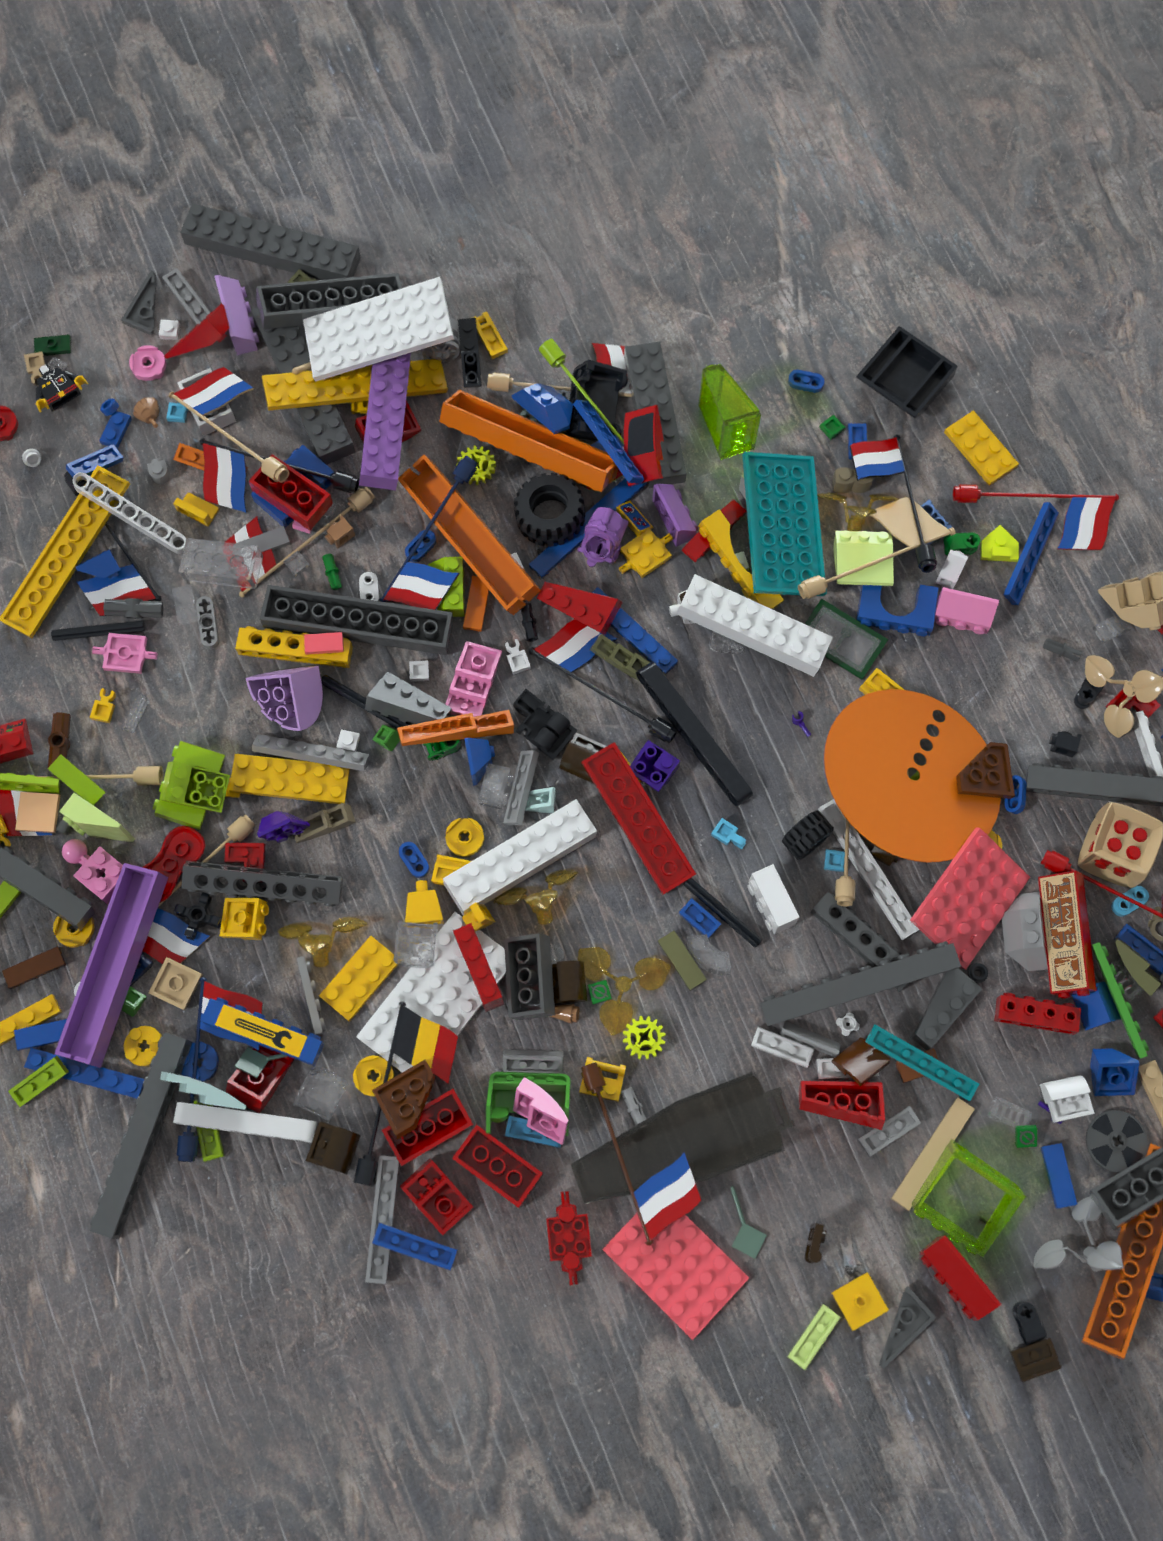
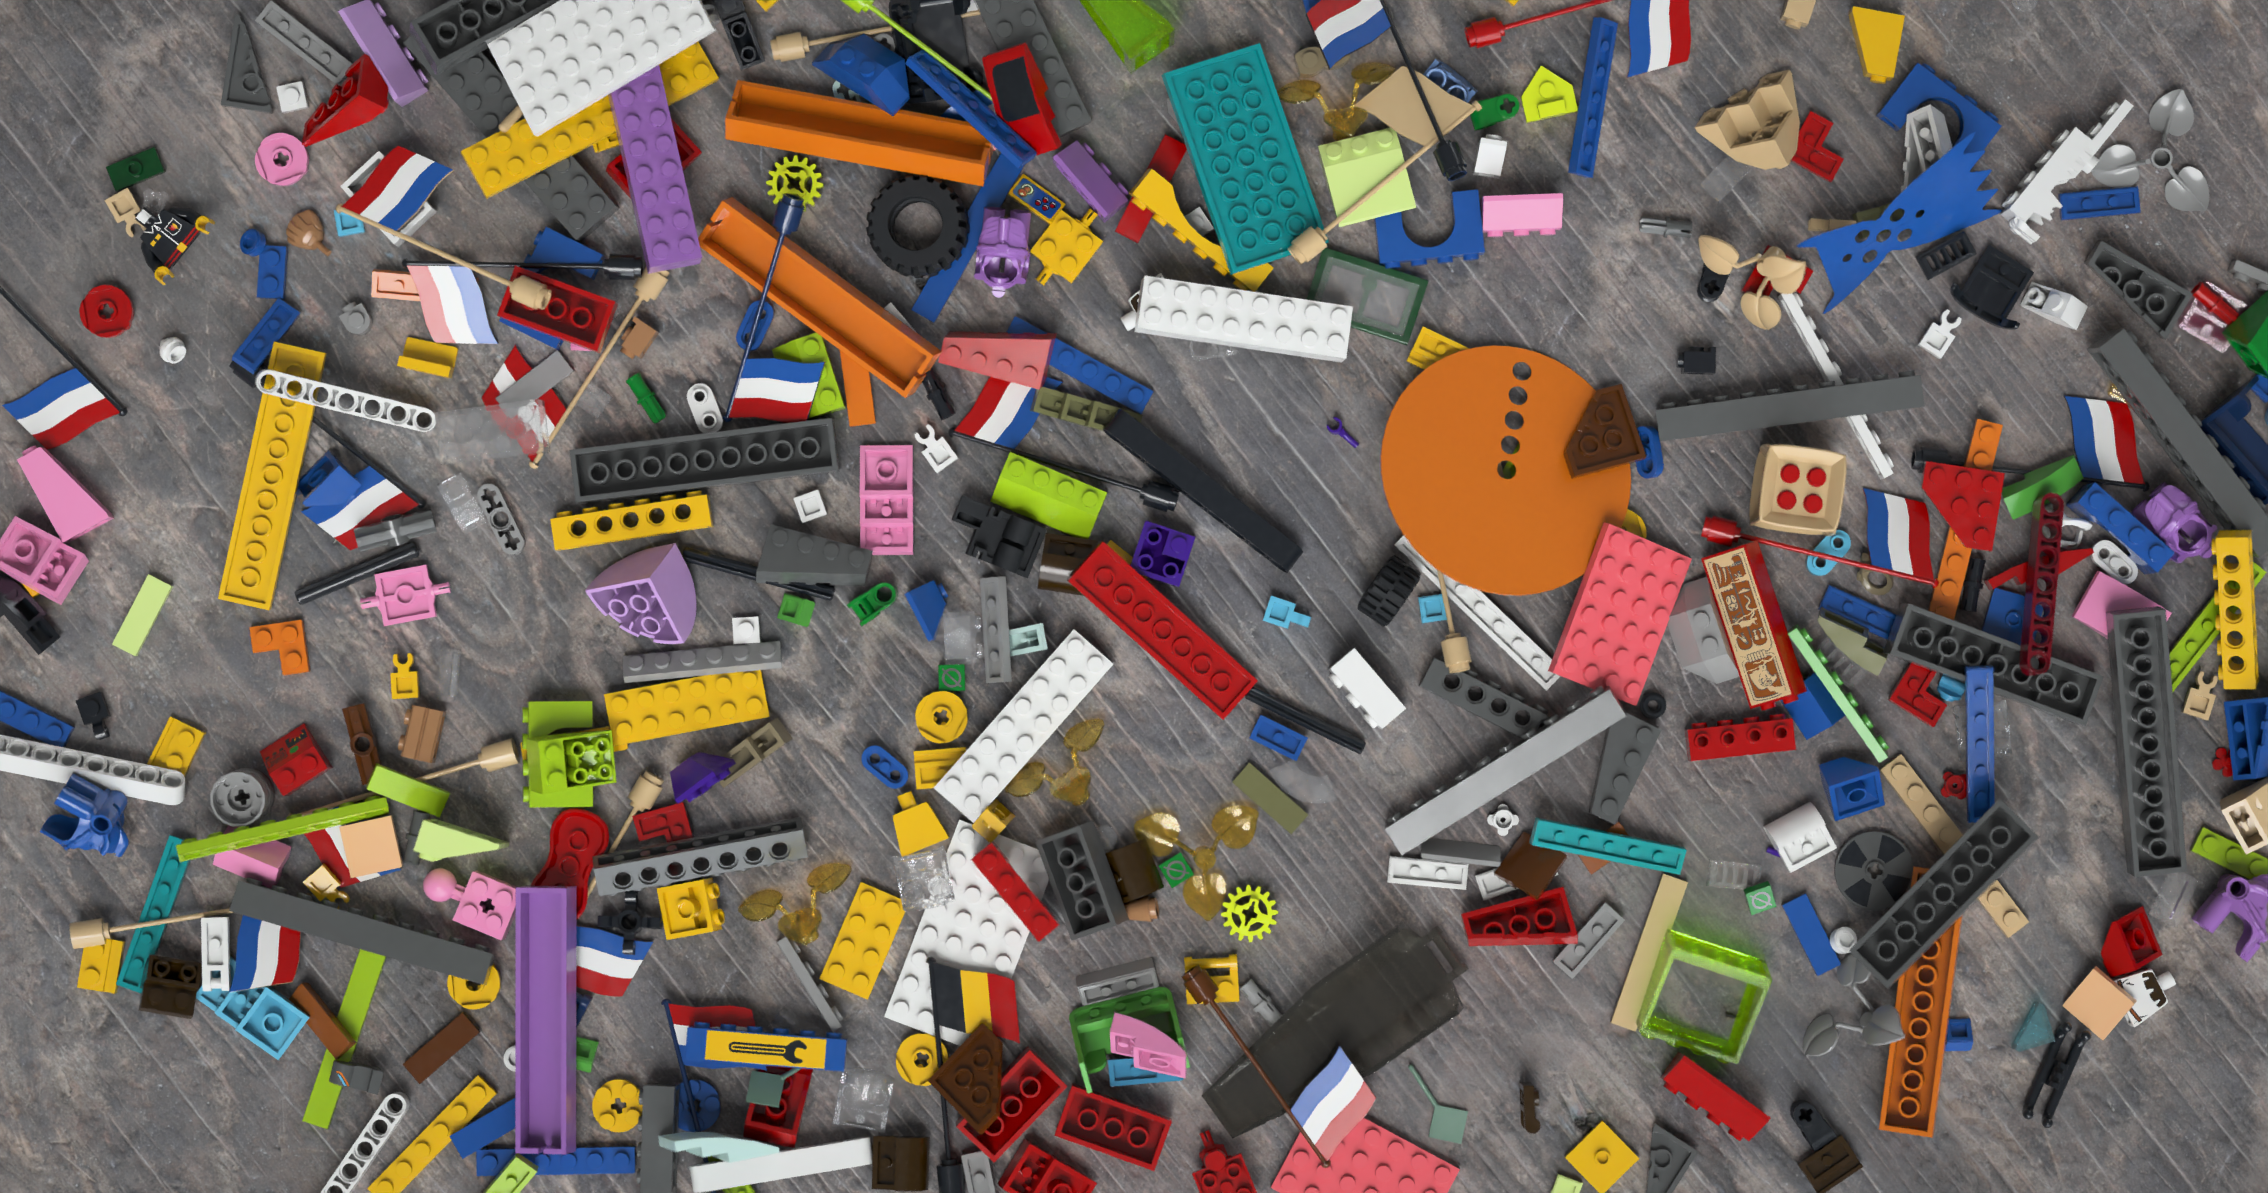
camera: 15 degrees left, 15 degrees up
tan plate [148,957,203,1010] -> none
coral tile [304,632,344,655] -> none
orange slope [397,710,514,746] -> none
none -> orange plate [249,620,310,676]
none -> medium nougat brick [398,705,446,763]
none -> green tile [938,664,965,691]
none -> lime slope [990,452,1107,539]
none -> white tile [1830,927,1857,954]

